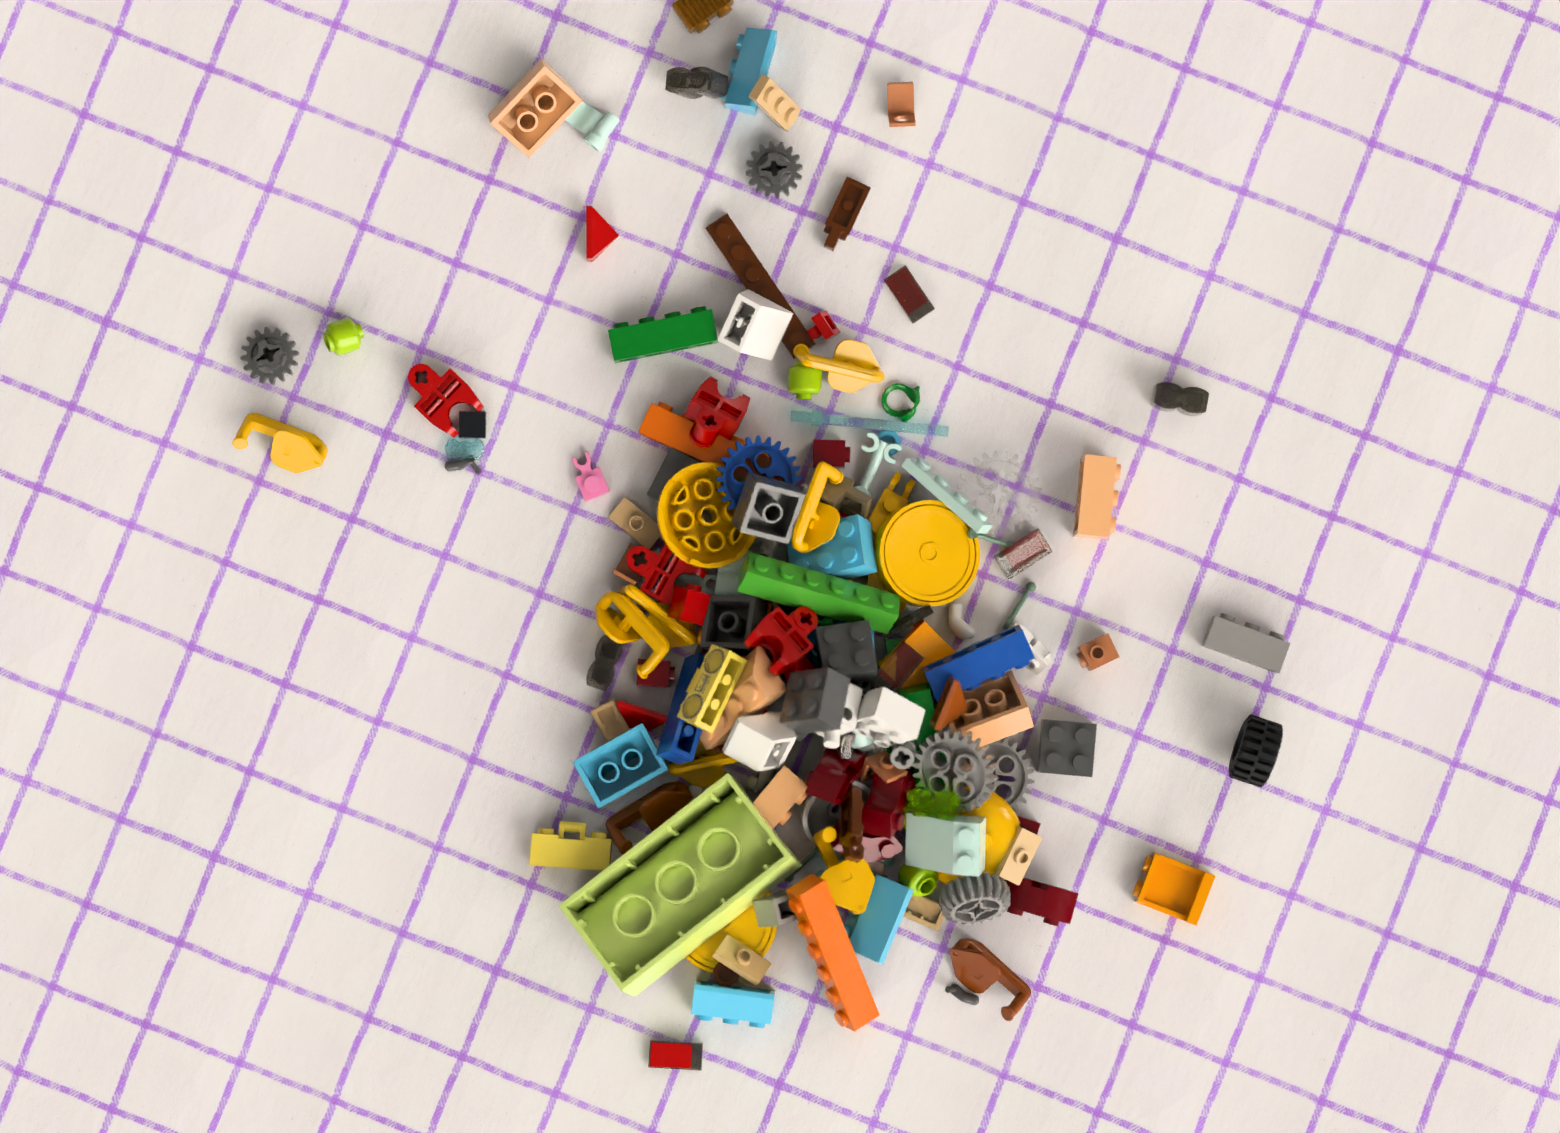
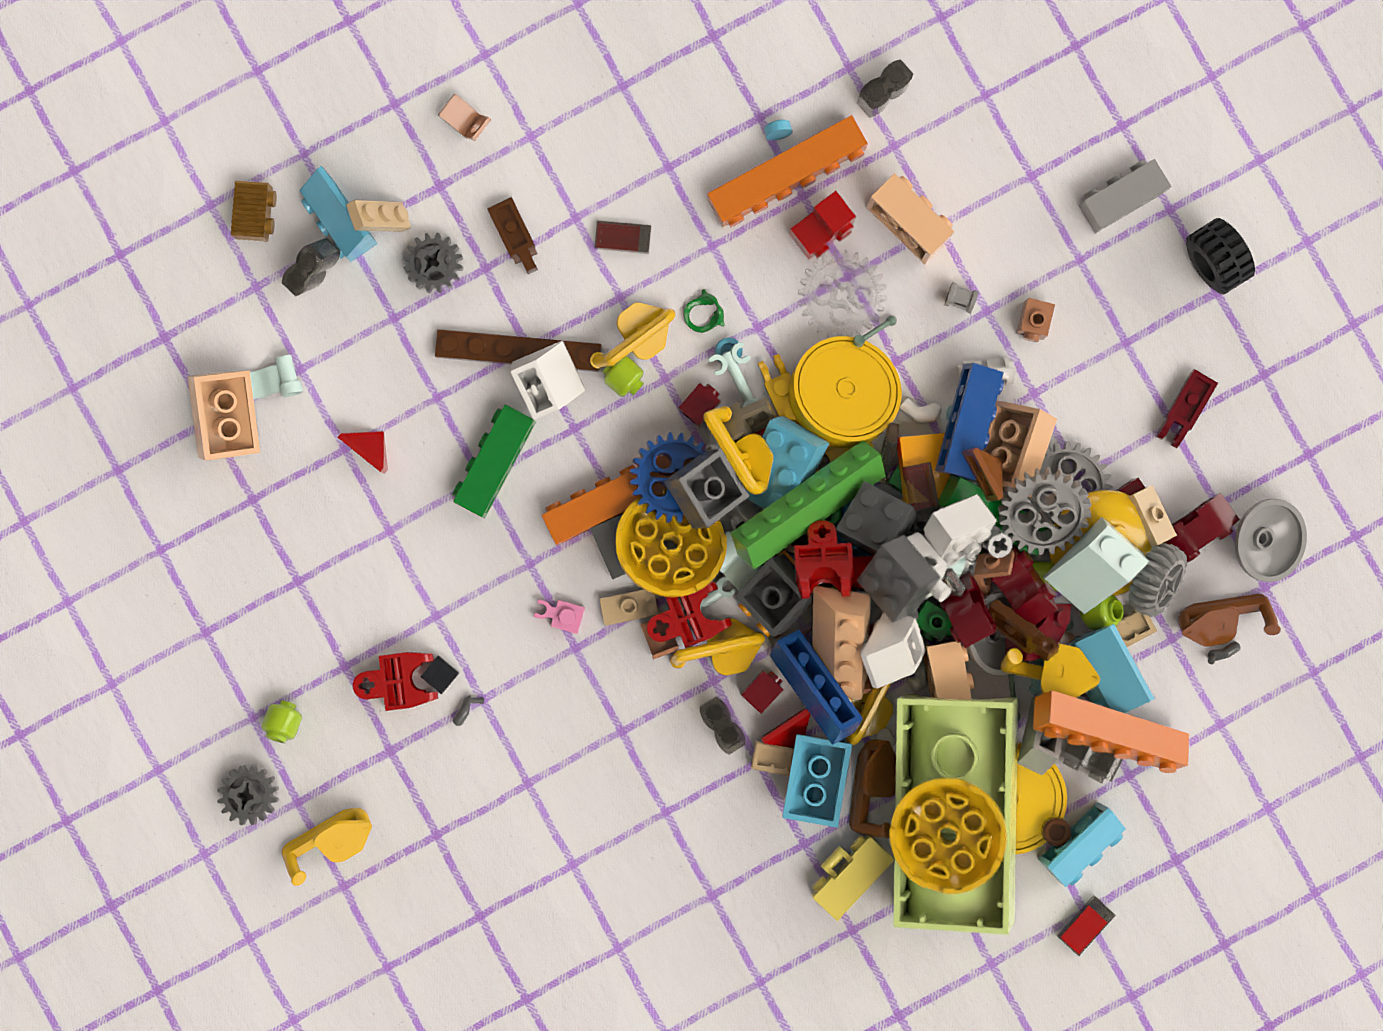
camera: 50 degrees left, 0 degrees up
clear light blue piece [445,438,485,460] -> none
yellow piece [595,591,670,679] -> none
red brick [667,583,711,626] -> none
light yellow piece [677,644,747,734] -> none
red piece [684,376,750,448] -> none
tan plate [712,934,772,986] -> none
clear light blue bar [790,410,949,437] -> none
red tile [806,311,841,340] -> none
light aqua plate [901,457,993,534] -> none
clear neon green hinge [903,788,963,820] -> none
clear smoke tile [994,528,1053,580] -> none
sand green hinge [1002,582,1036,630] -> none
dark grey brick [1037,719,1097,777] -> none
light orange panel [1132,852,1215,926] -> none
none -> orange brick [707,115,868,227]
none -> medium azure tile [764,119,793,141]
none -> red brick [789,191,856,260]
none -> yellow brick [890,778,1007,894]
none -> green brick [916,599,953,642]
none -> light grey bush [944,282,979,314]
none -> clear smoke brick [1059,740,1123,784]
none -> dark red hinge [1156,369,1218,449]
none -> light grey dish [1235,499,1307,582]

